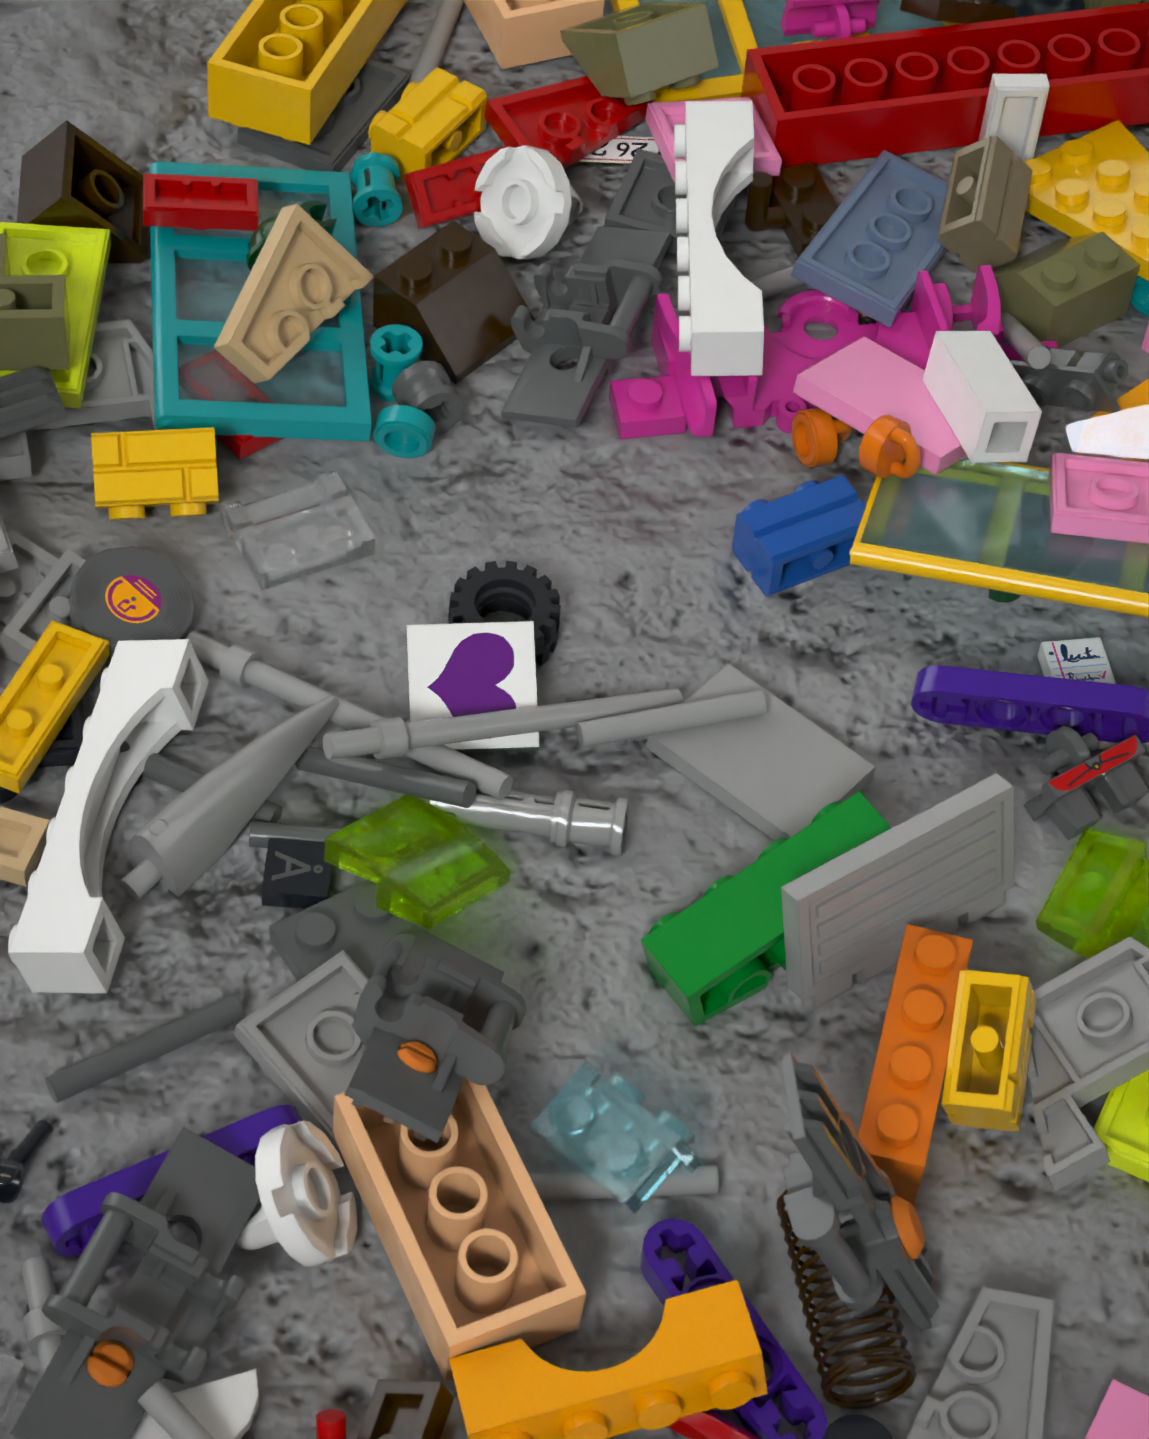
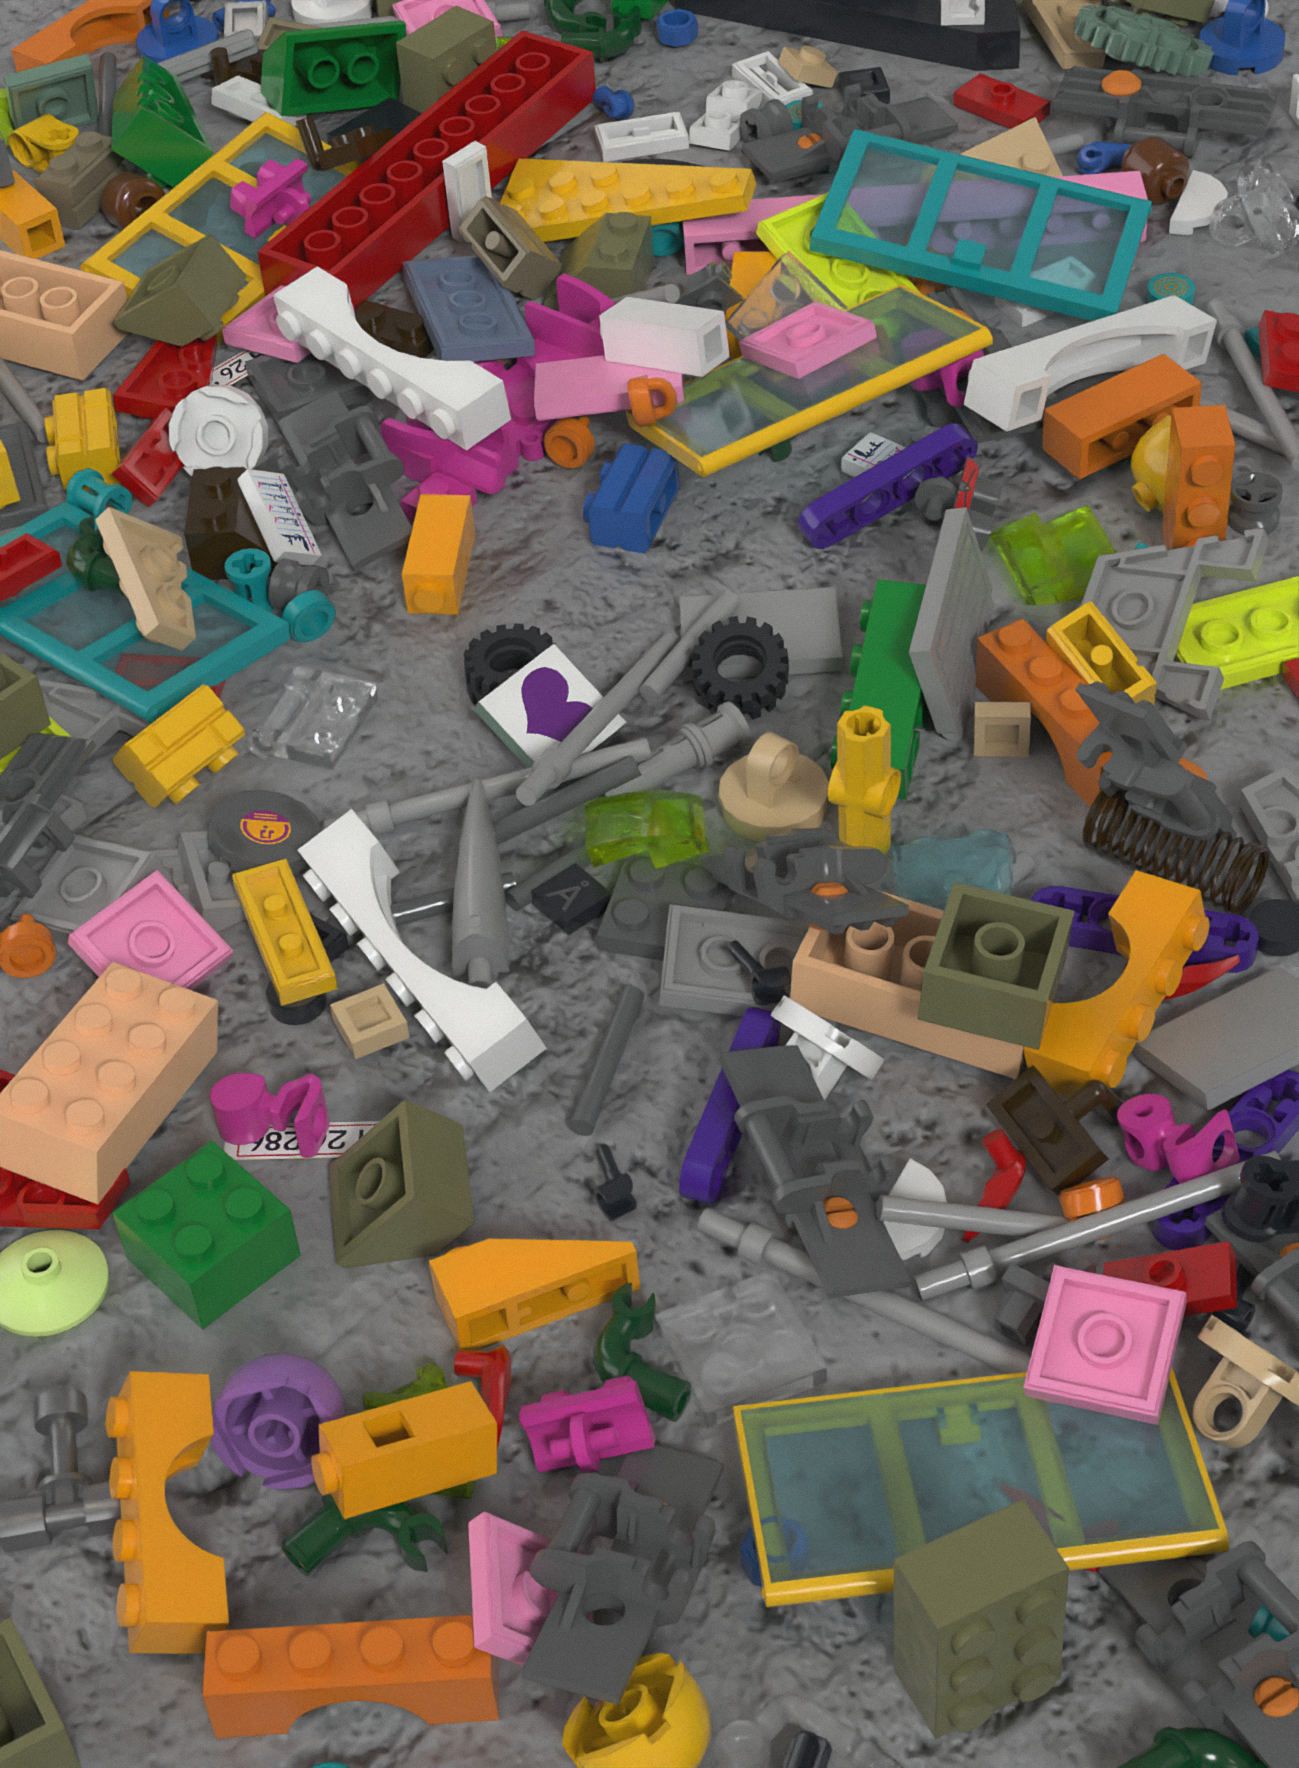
camera: 35 degrees left, 5 degrees down
none -> white tile [237,469,322,566]
none -> light orange brick [402,494,475,615]
none -> black tyre [692,616,789,720]
none -> tan tile [718,732,829,842]
none -> black hand [727,940,791,1005]
none -> yellow piece [828,705,901,855]
none -> olive brick [918,882,1075,1050]
none -> tan plate [974,702,1031,757]

